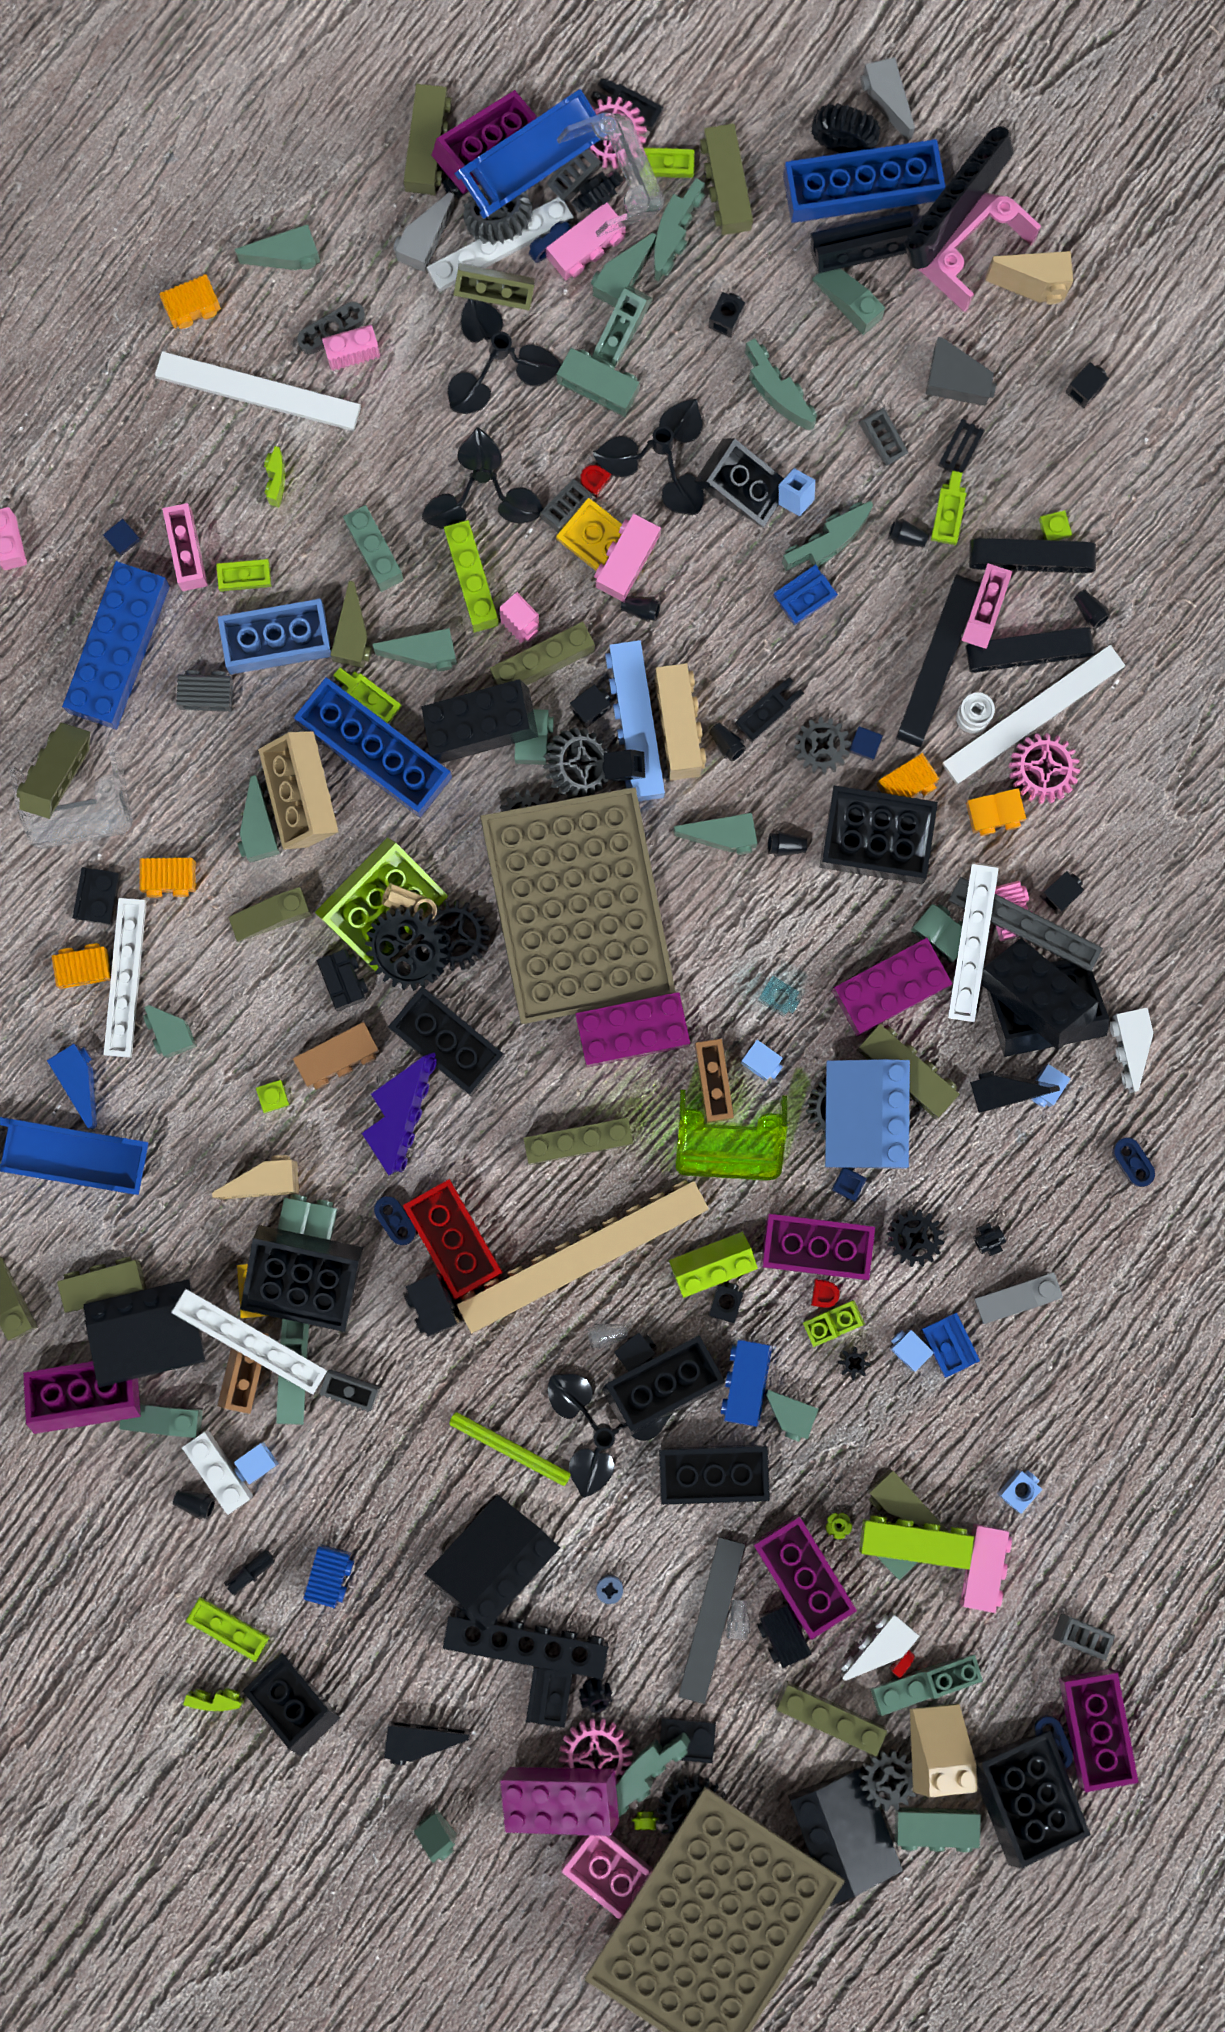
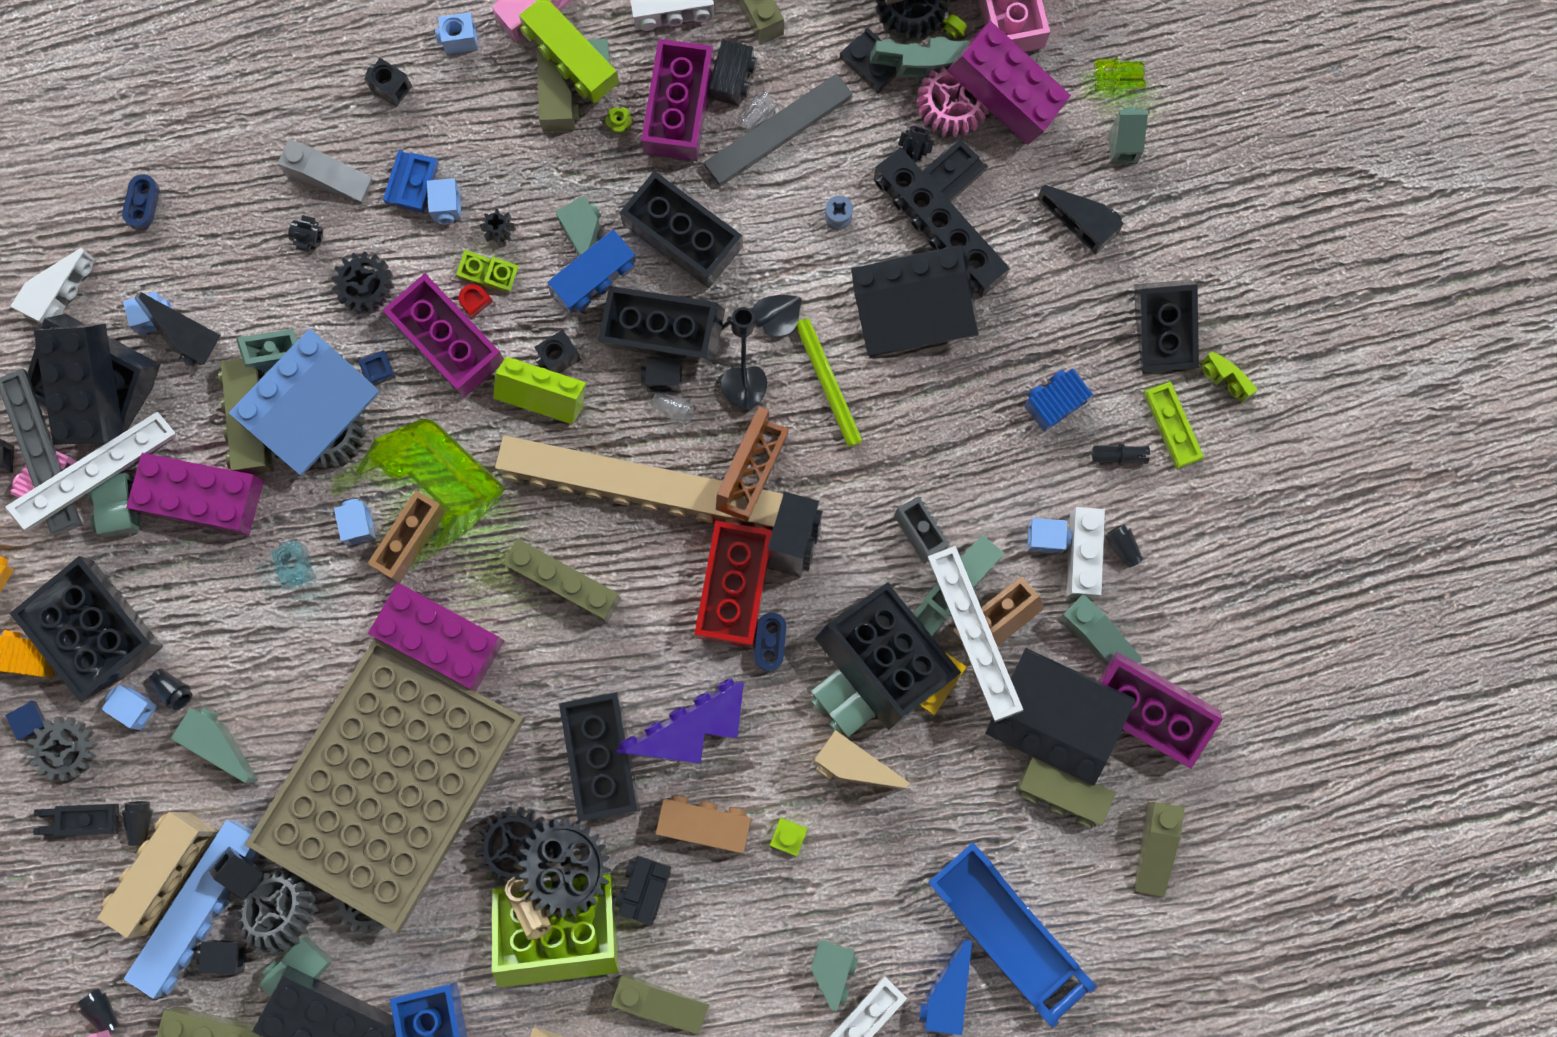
camera: 135 degrees left, 5 degrees down
none -> light blue brick [102,684,158,730]
none -> sand green slope [236,329,297,371]
none -> black brick [364,58,412,107]
none -> dark orange fence [715,407,789,521]
none -> clear neon green arm [1094,56,1146,94]

